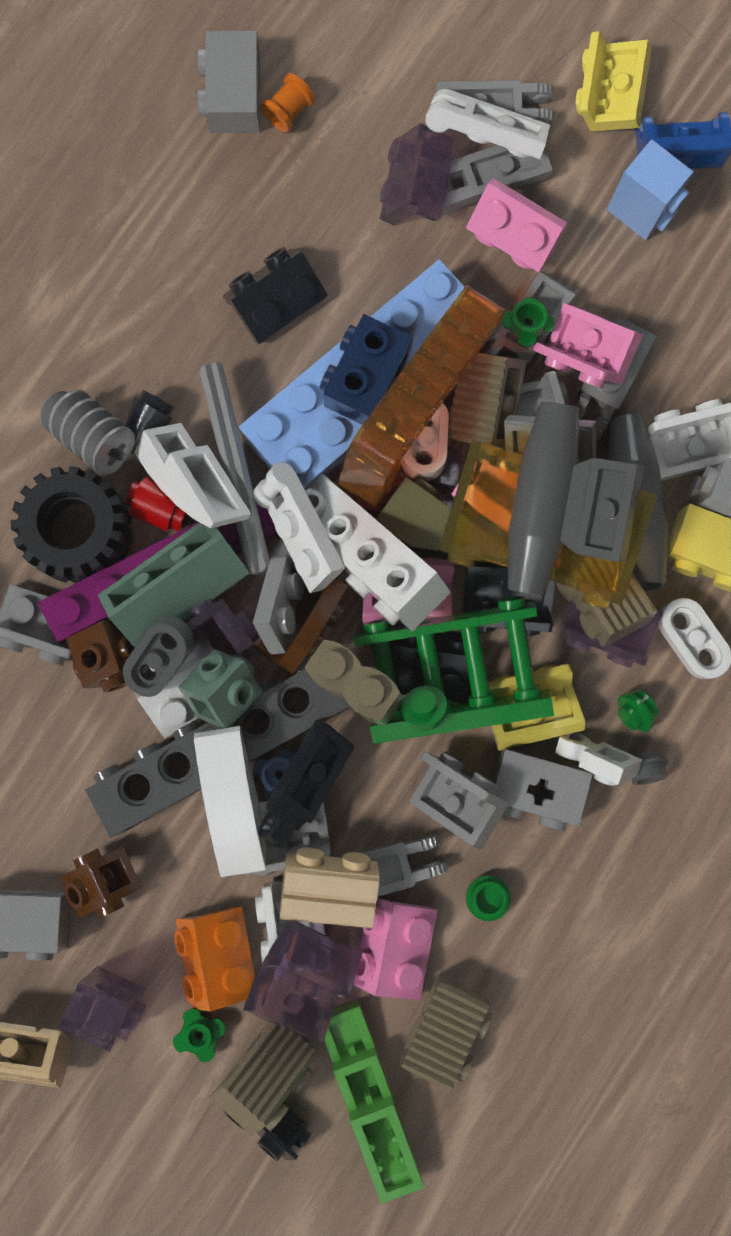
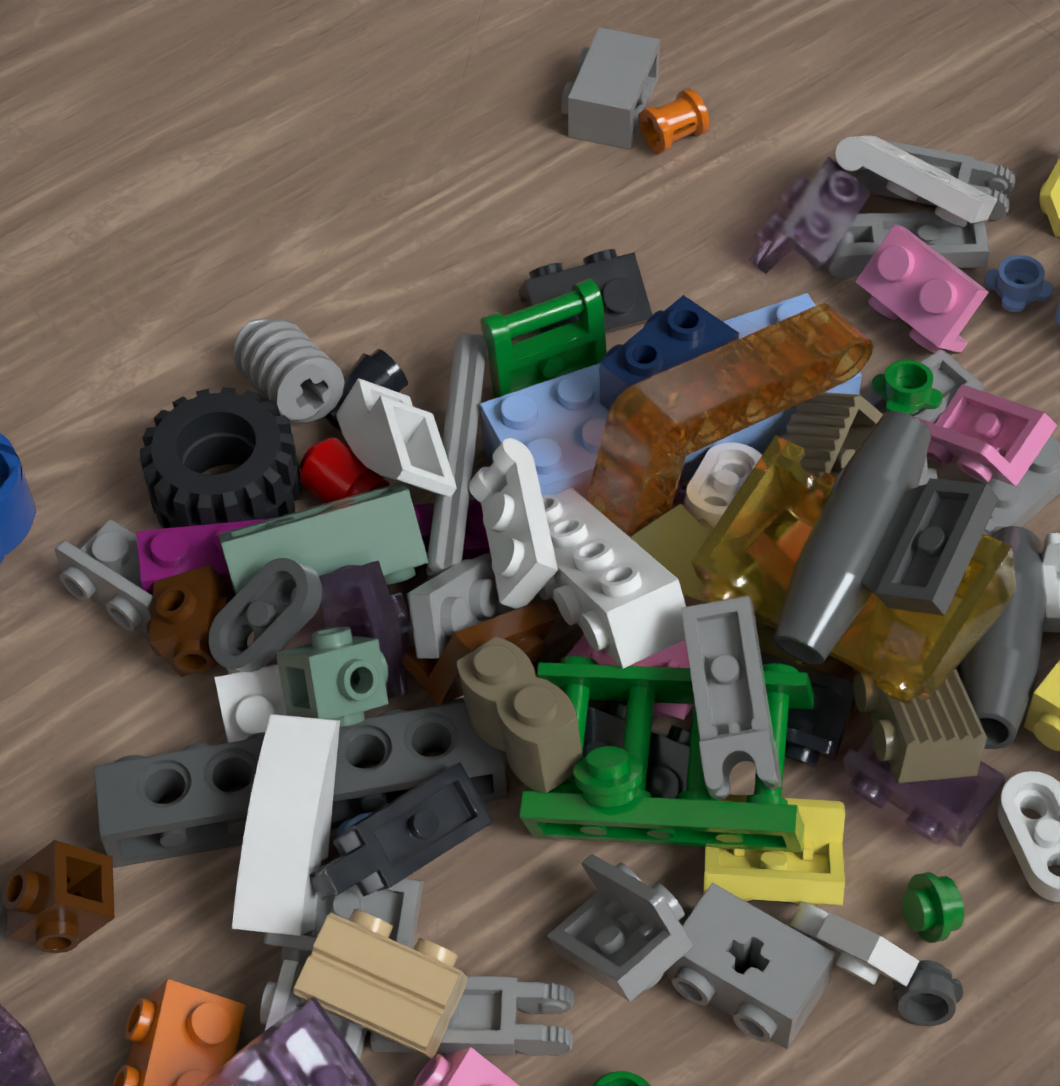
camera: 25 degrees right, 30 degrees down
none -> green plate [480,278,607,398]
none -> light grey plate [681,595,782,799]
none -> medium blue plate [984,255,1053,312]

